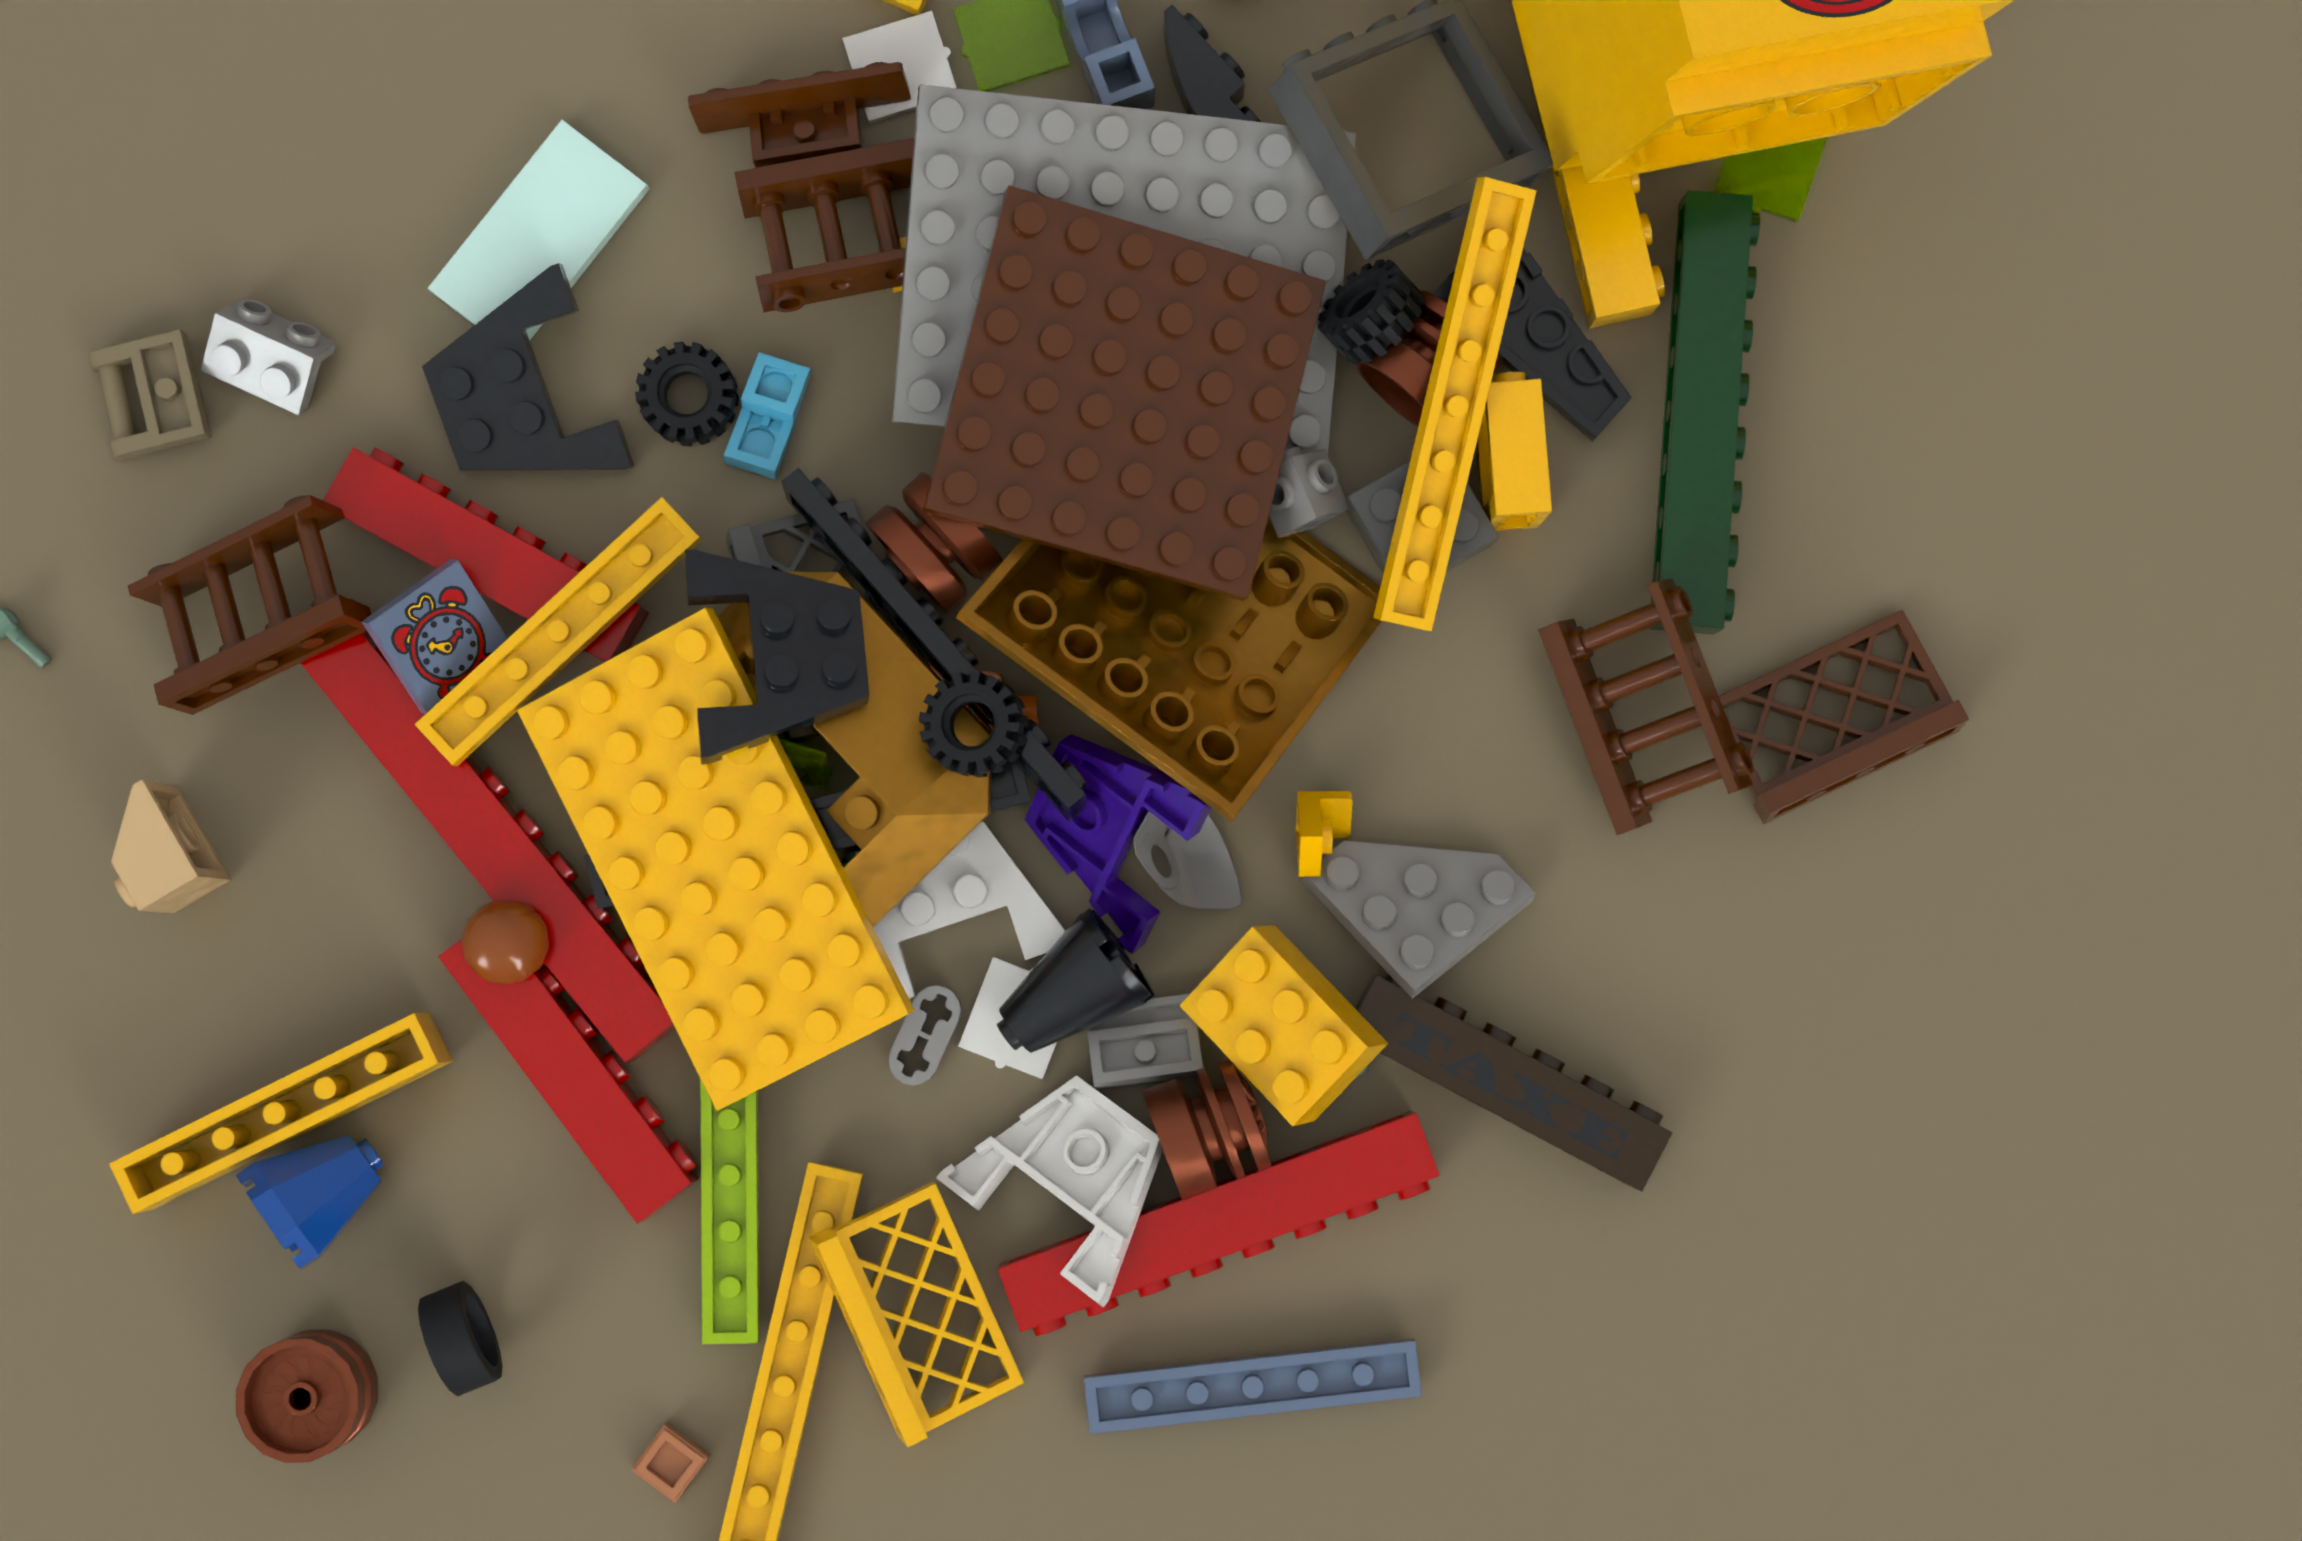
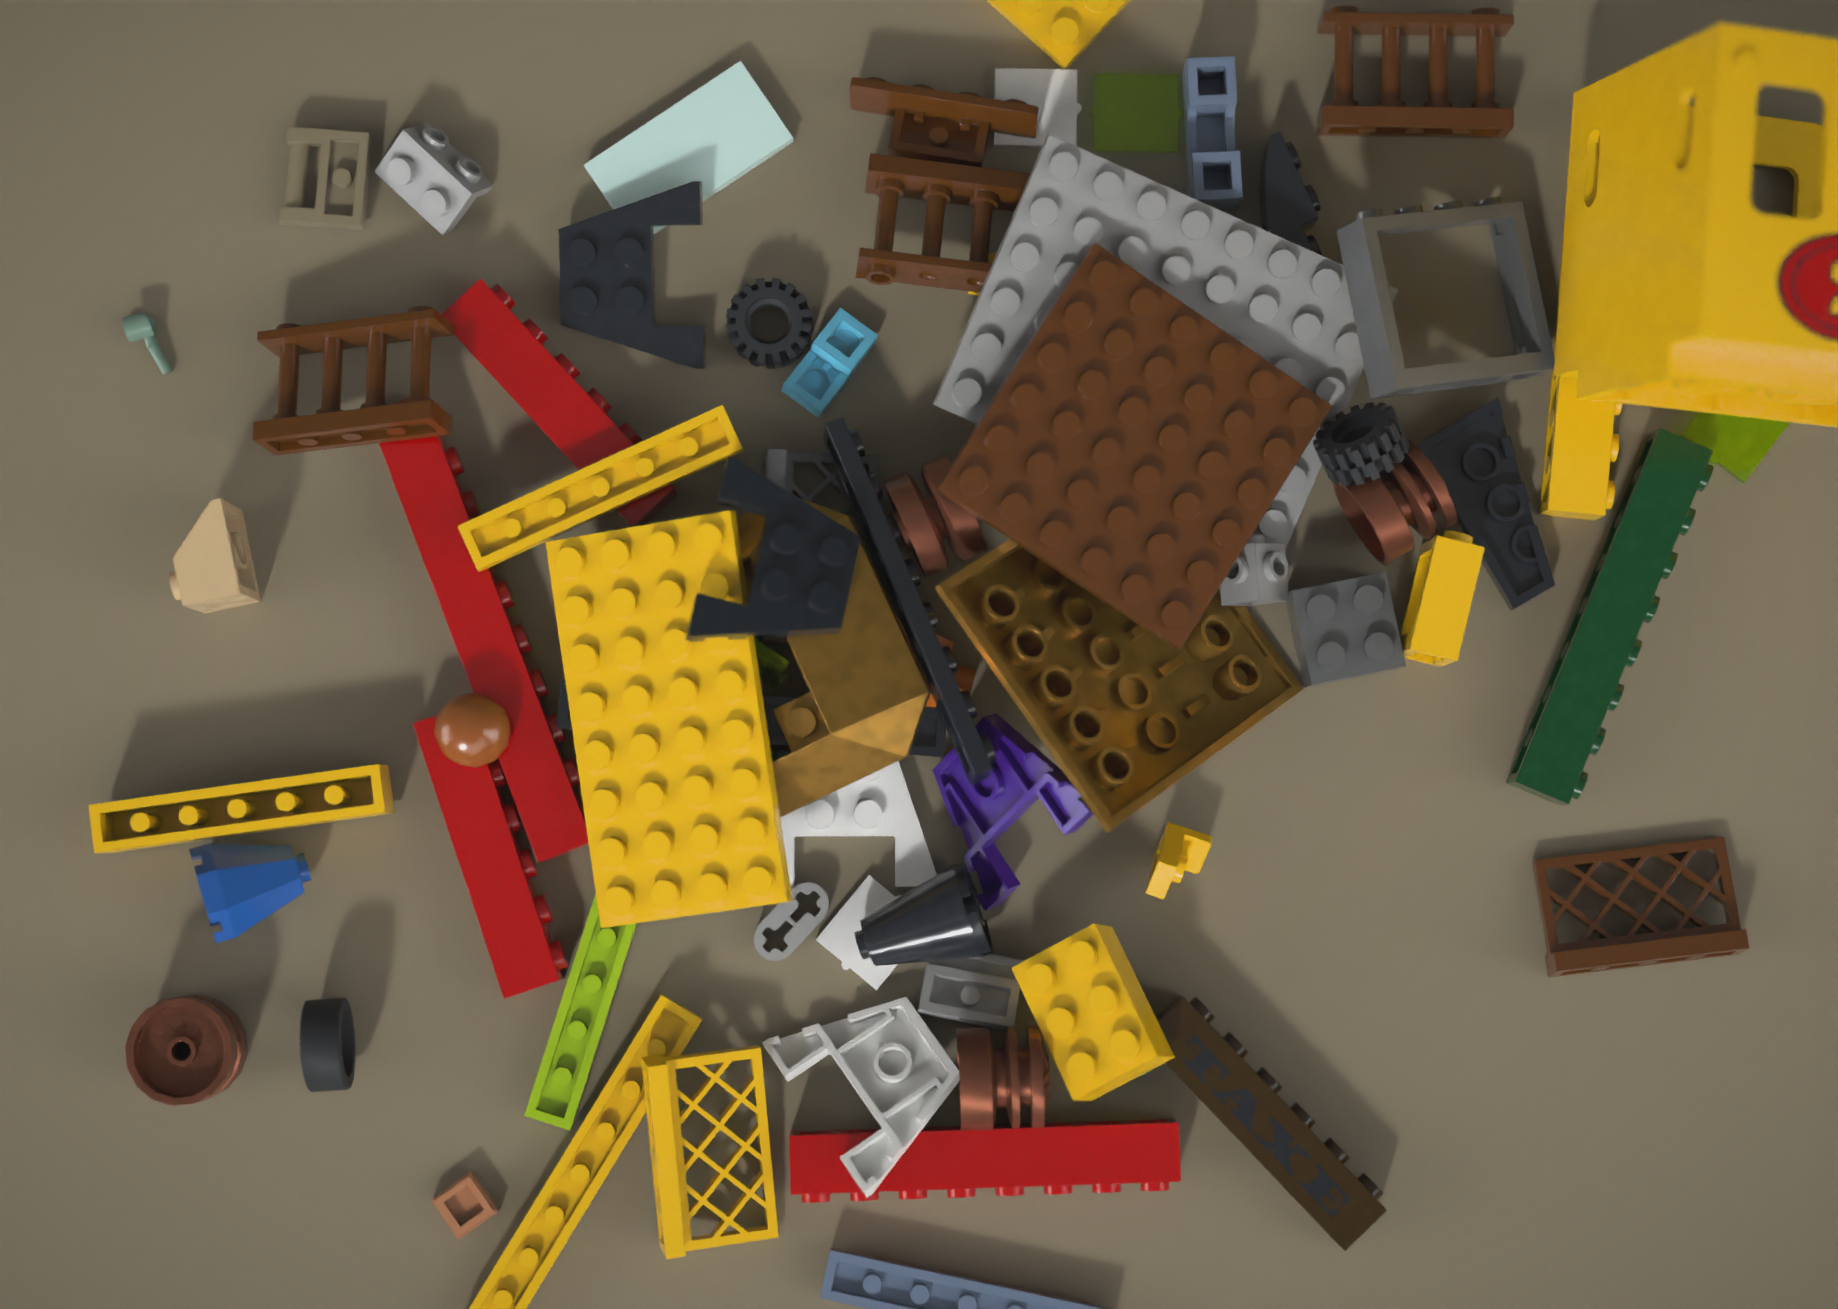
camera: 20 degrees right, 0 degrees up
sand blue tile [362,559,508,714] -> none
black tyre [919,671,1029,778] -> none
light grey piece [1133,812,1242,909] -> none
light grey plate [1302,841,1536,999] -> none
yellow plate [1373,177,1537,632] -> none
reddish brown fence [1538,578,1753,835] -> none

